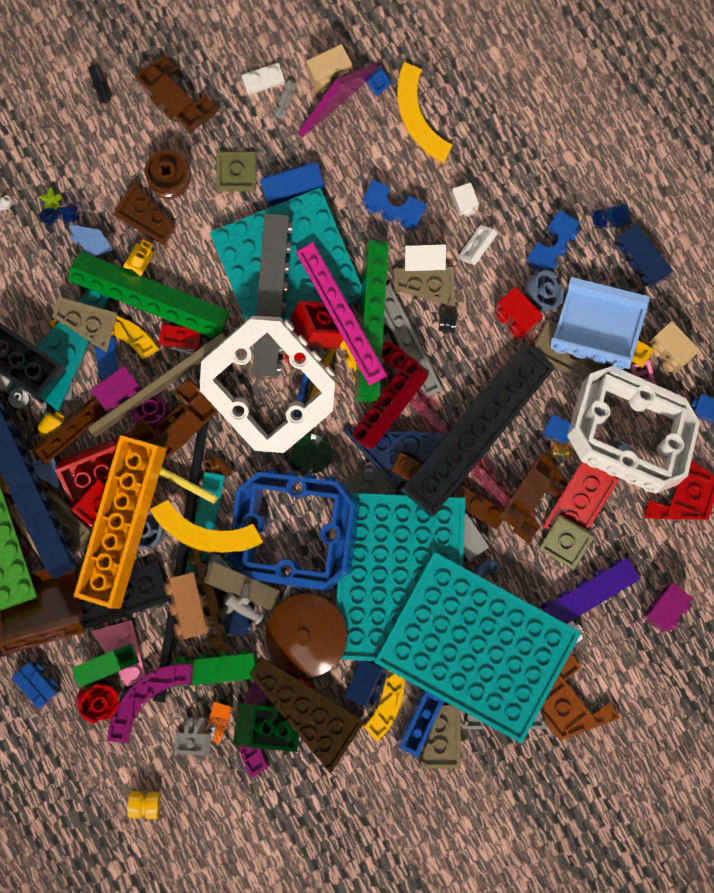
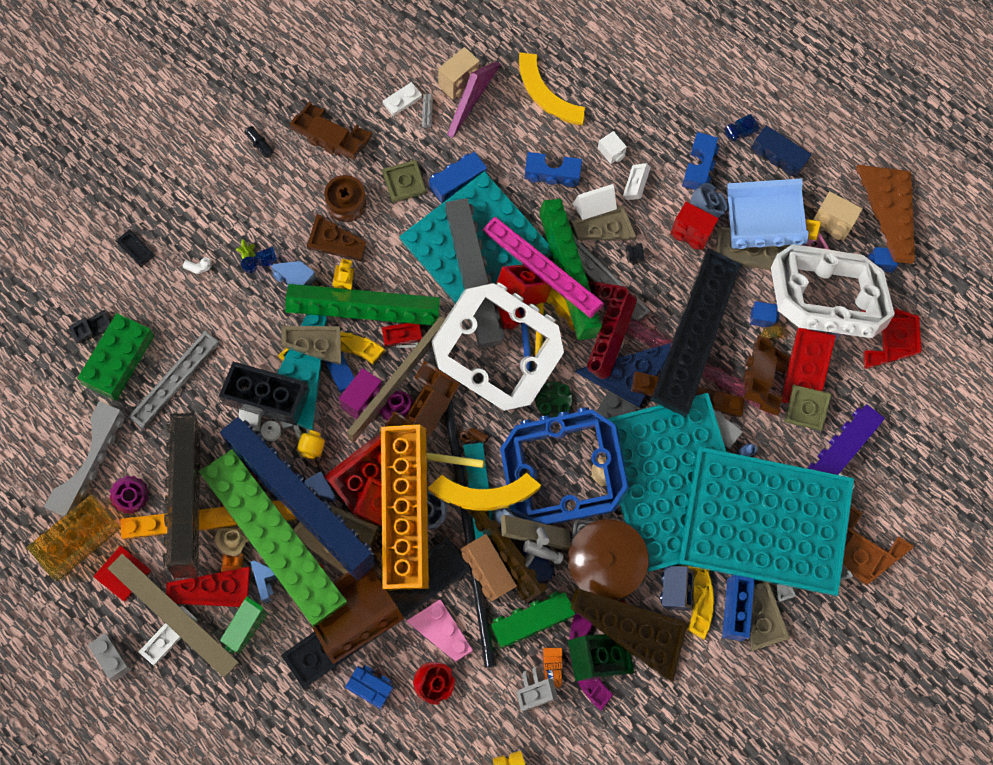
camera: 20 degrees left, 10 degrees down
reddish brown tile [32,397,106,465] -> none
green brick [72,643,140,687] -> none
magenta tile [107,664,194,743] -> none
blue plate [364,67,391,96] -> none
magenta brick [641,583,693,633] -> none

